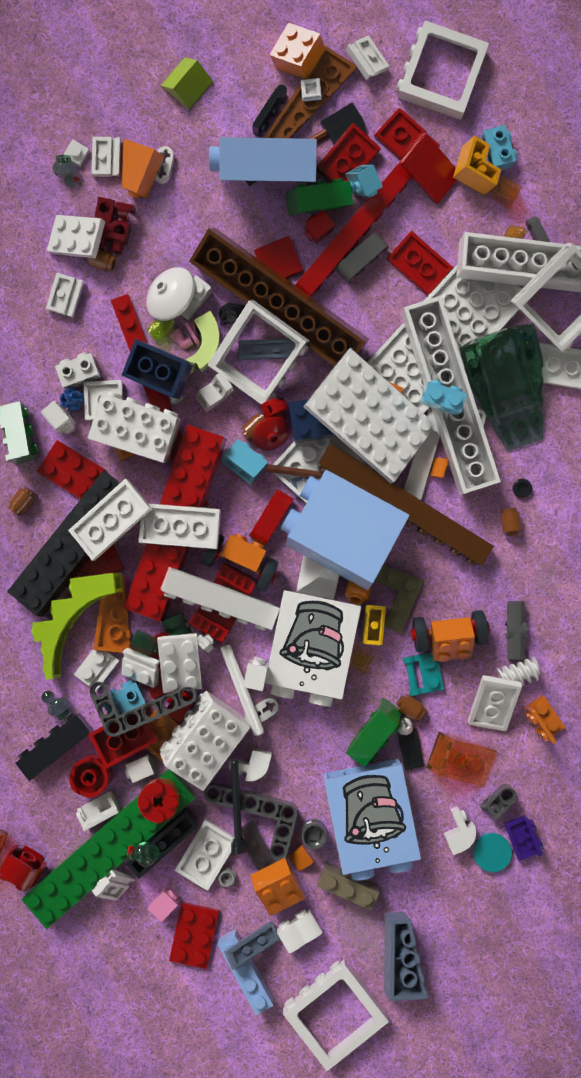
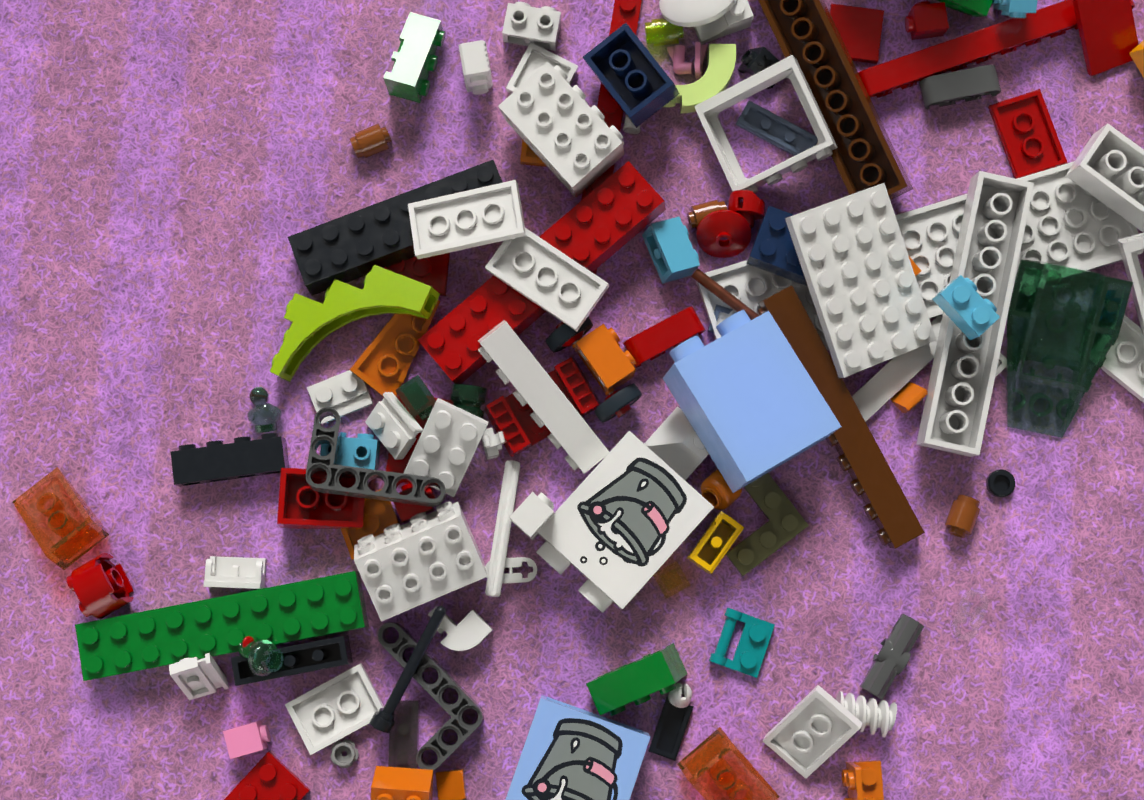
camera: 30 degrees right, 5 degrees down
red plate [37,440,106,499] -> none
blue gear [60,387,84,412] -> none
red brick [69,754,113,798] -> none
white brick [124,753,156,783] -> none
red brick [137,778,180,823] -> none
white brick [195,372,234,412] -> none
dark grey wheel [301,818,327,850] -> none
dark orange brick [396,694,426,721] -> none
orange brick [410,610,490,662] -> none

